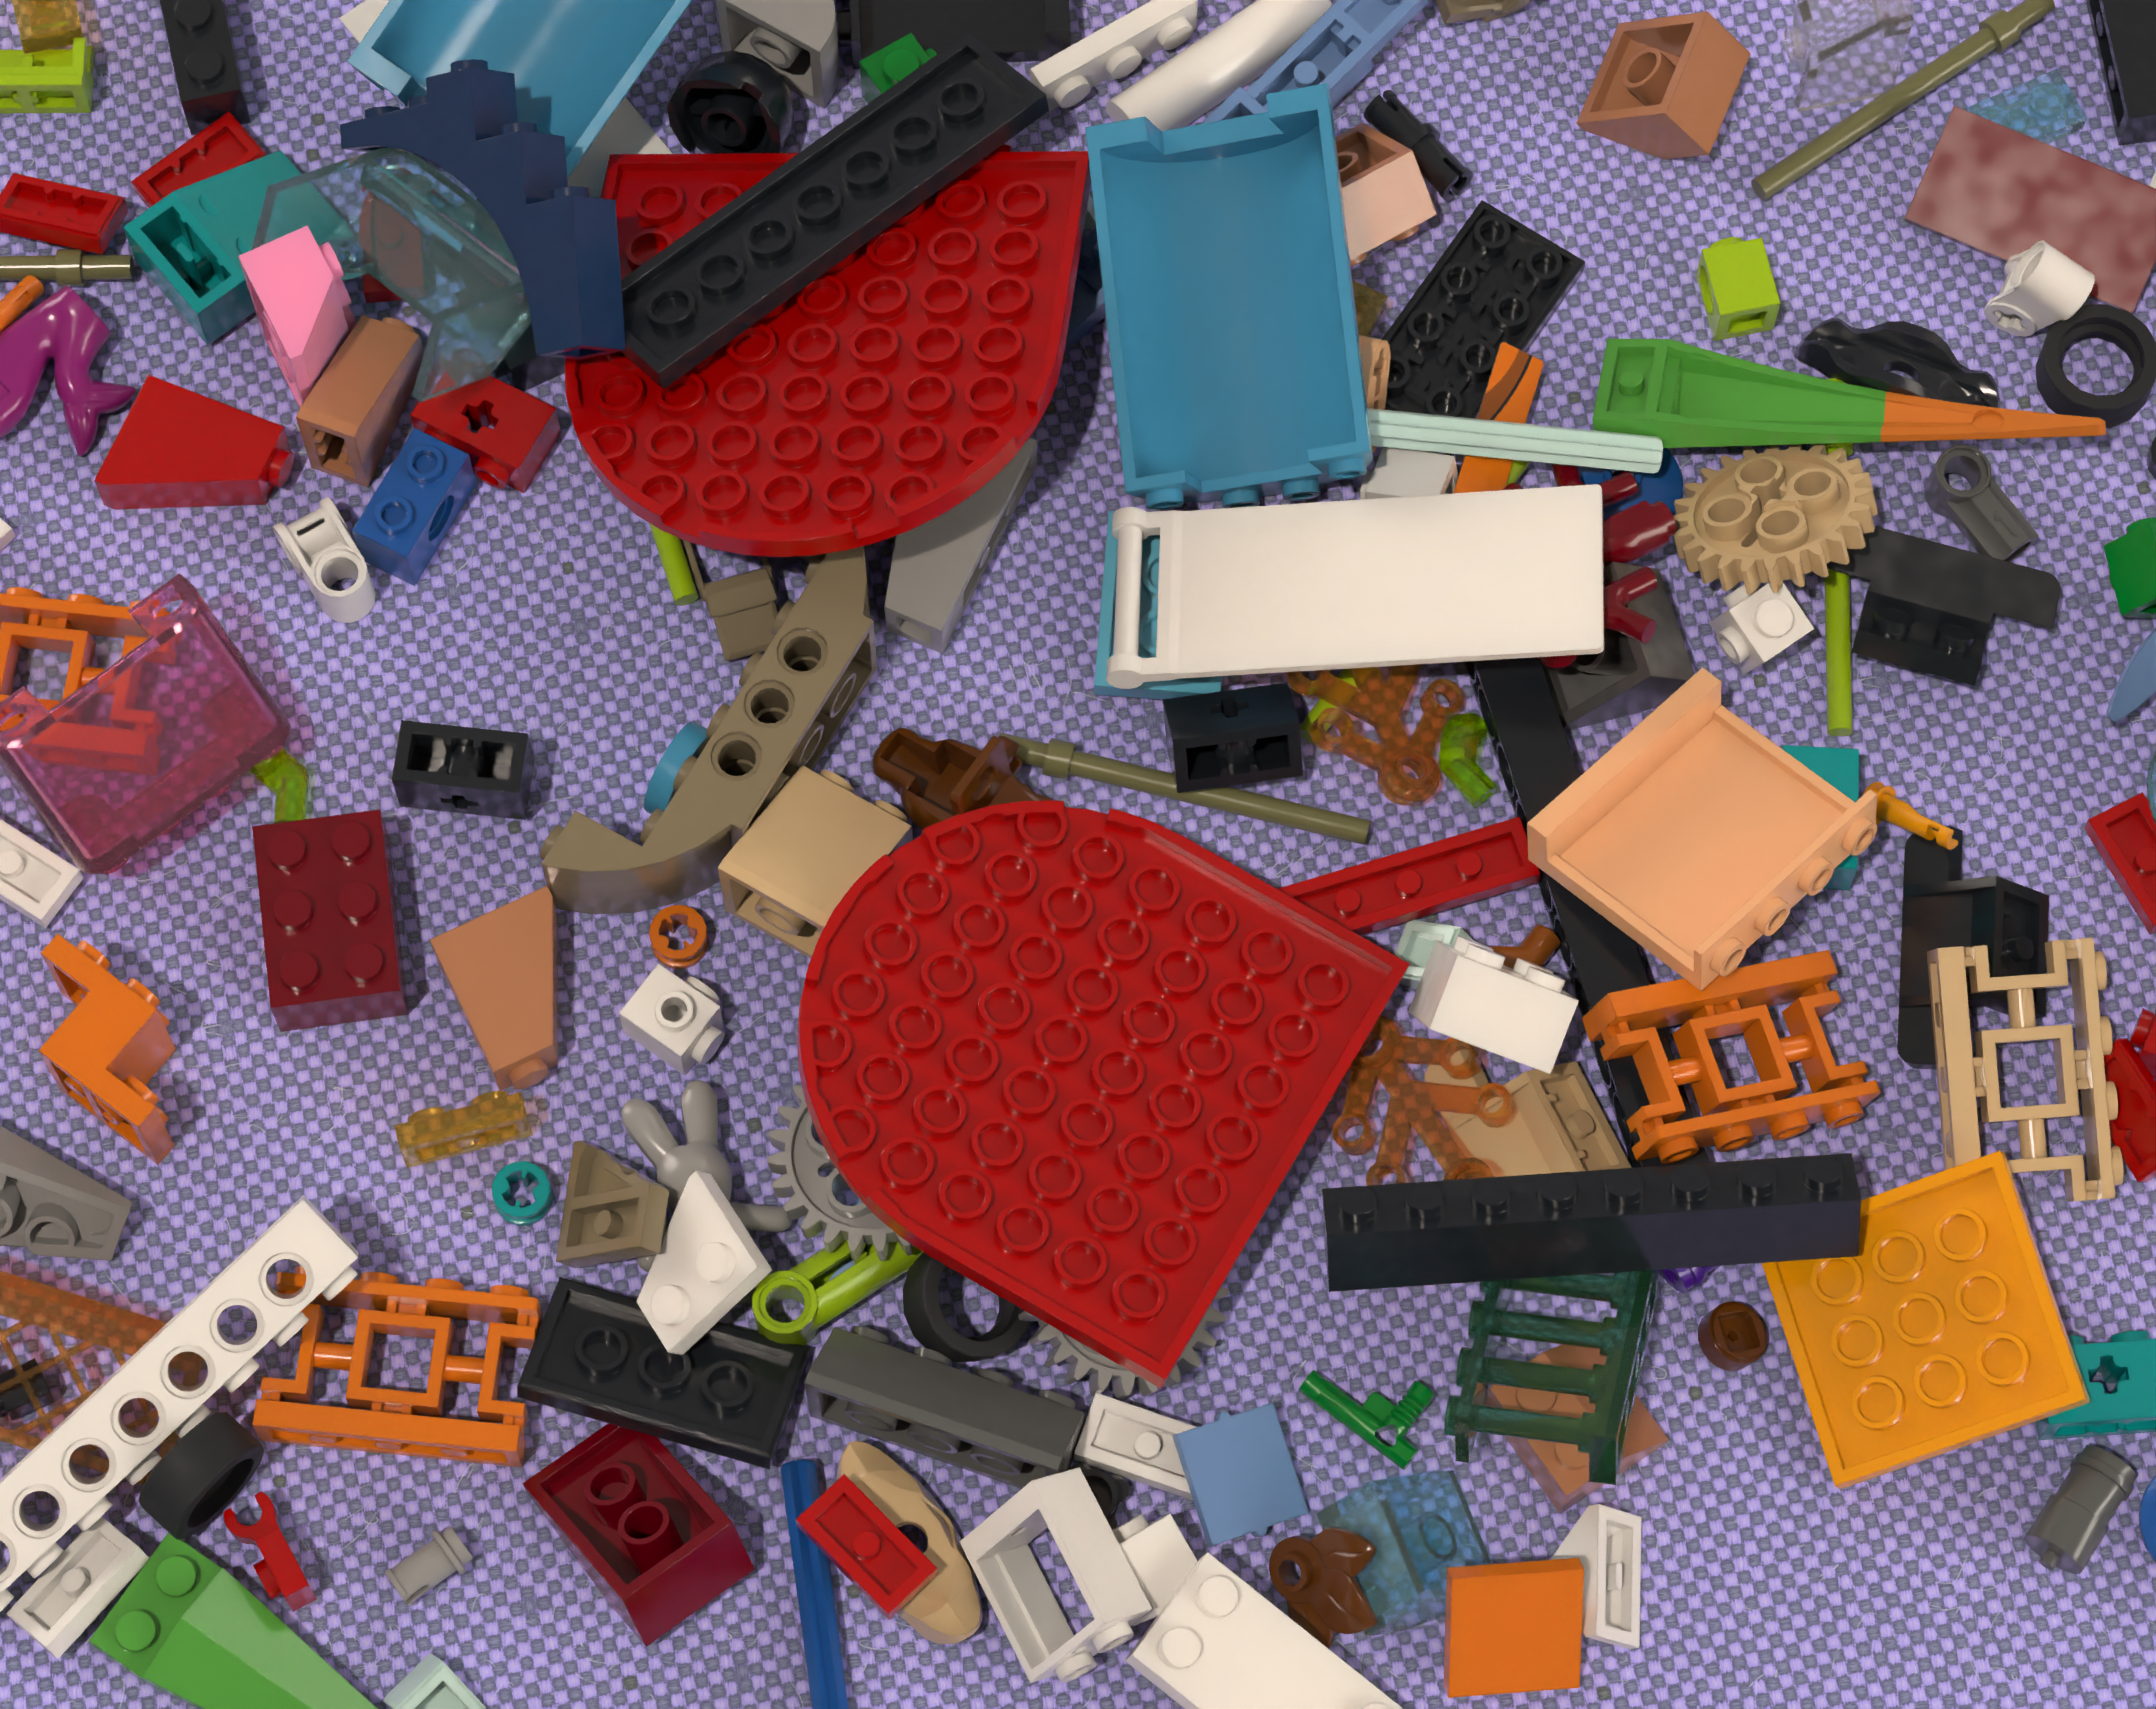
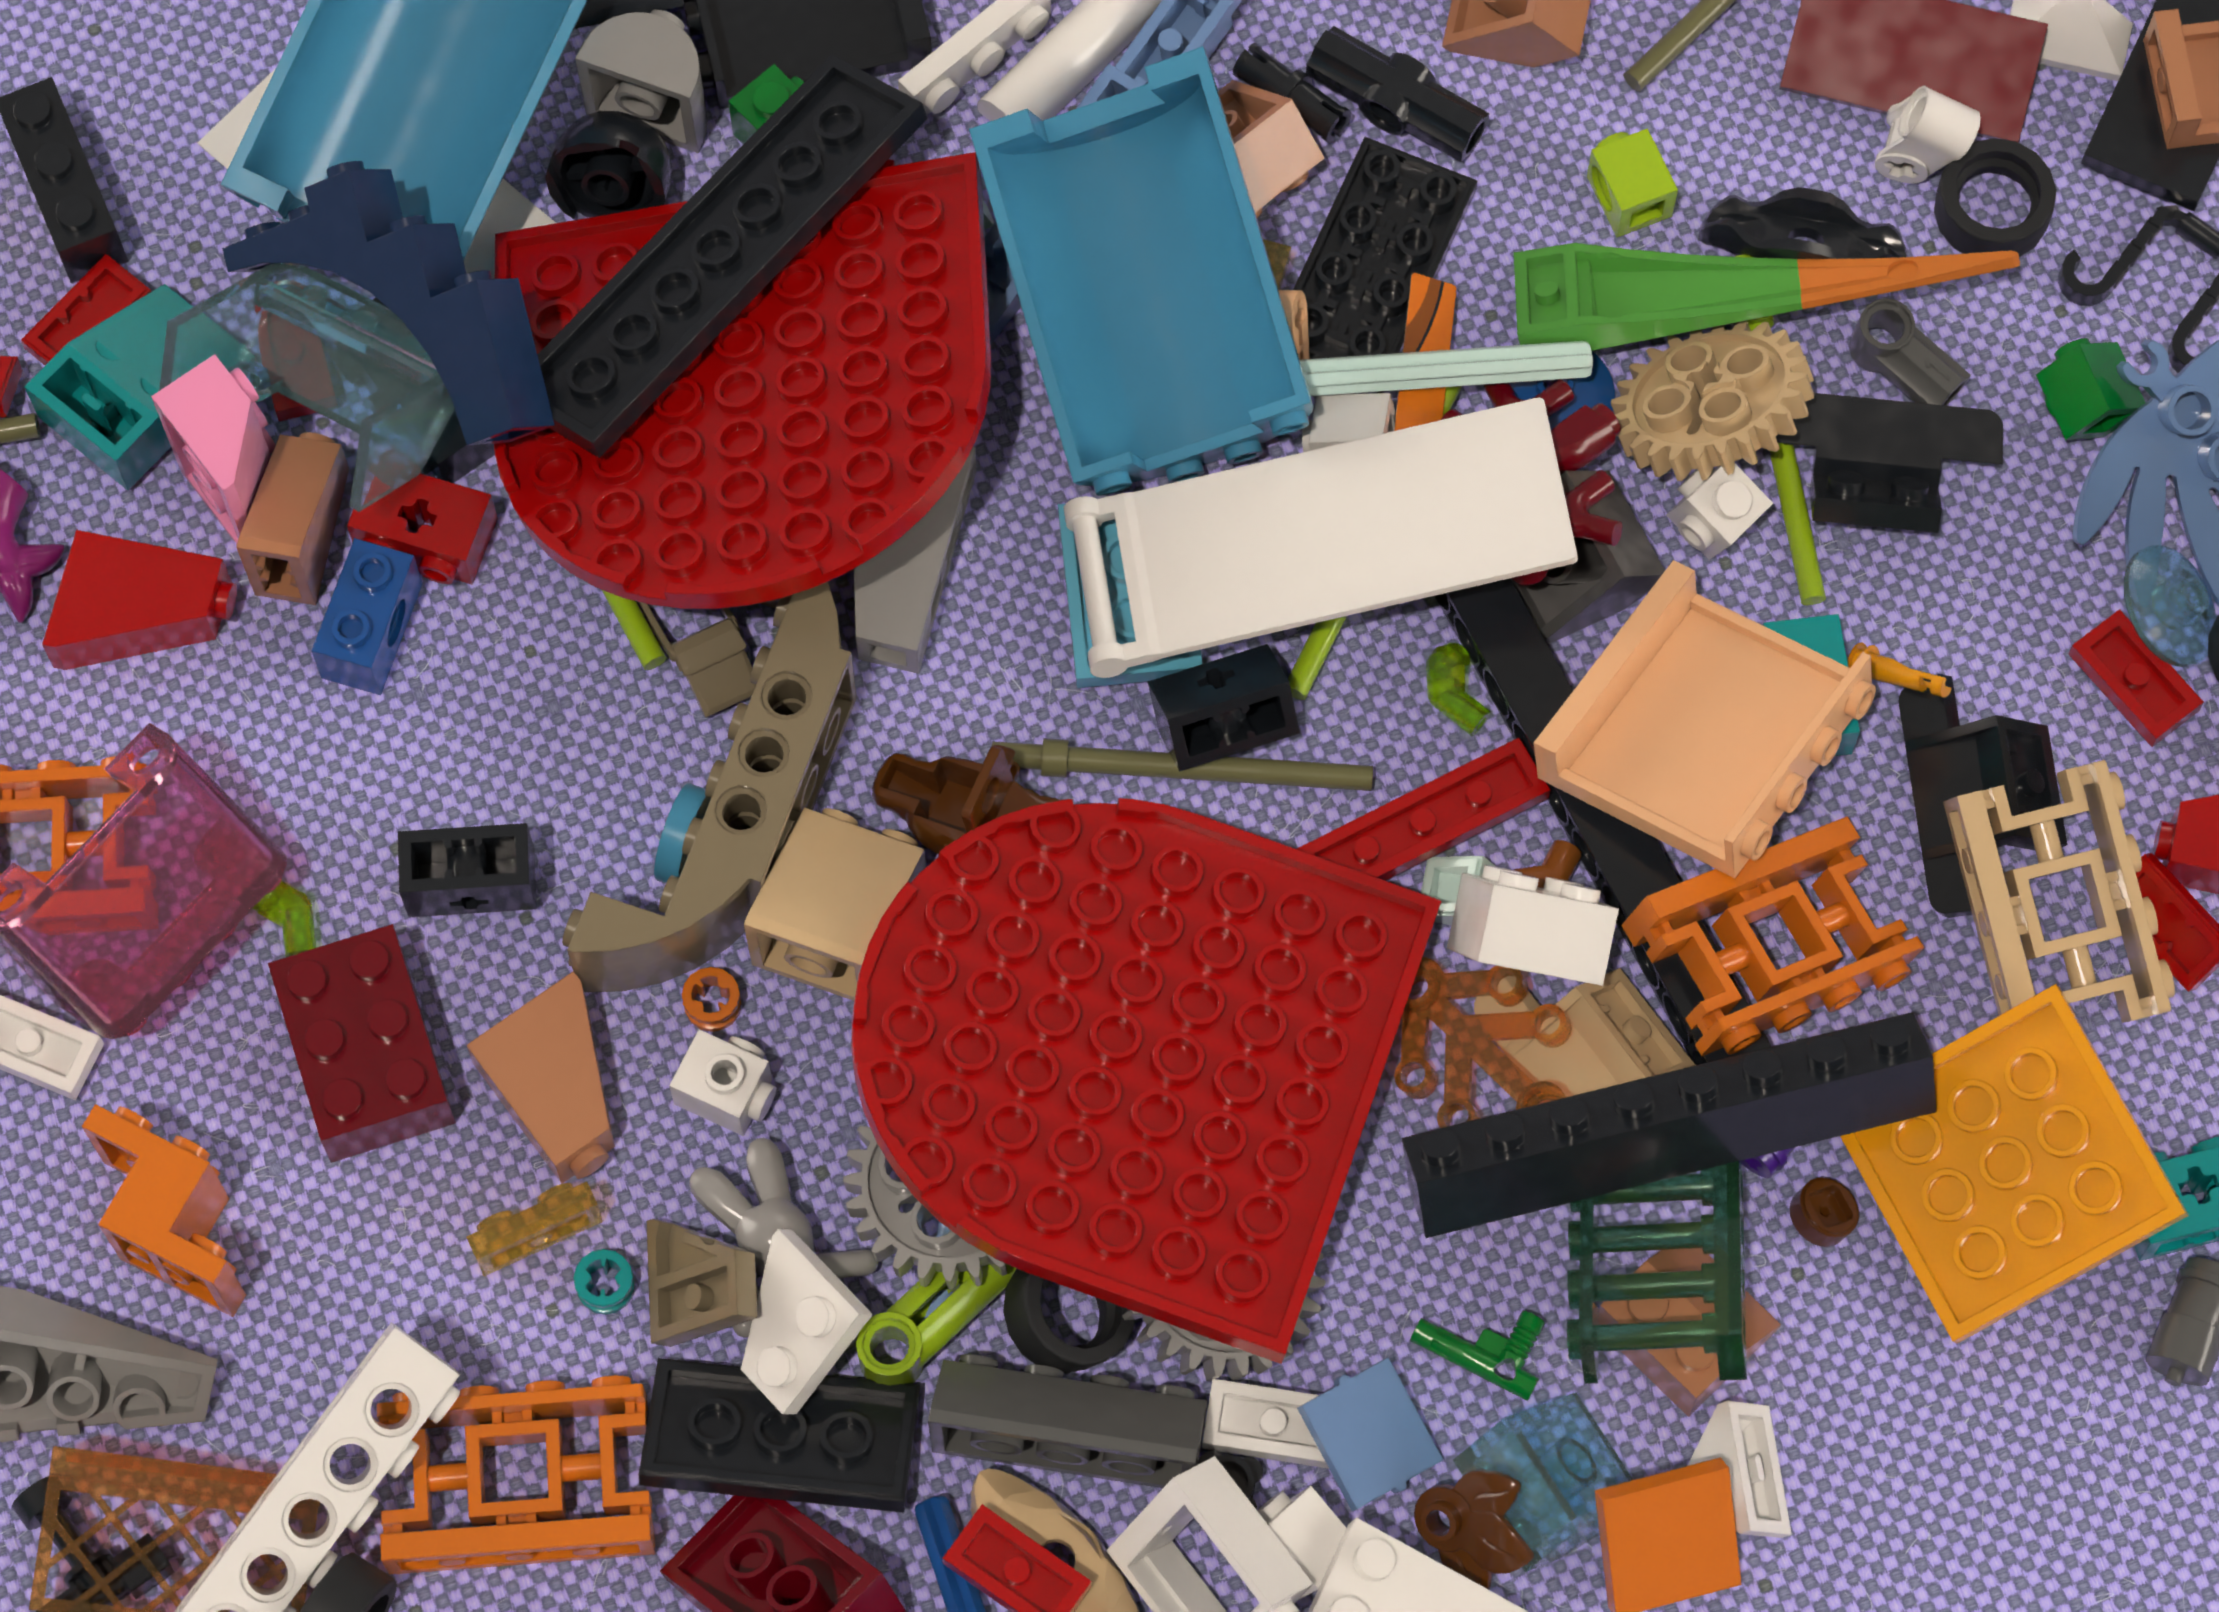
camera: 10 degrees left, 0 degrees up
white piece [272,497,376,623] -> none
clear orange plant [1286,664,1463,805] -> none
none -> black piece [1306,26,1489,162]

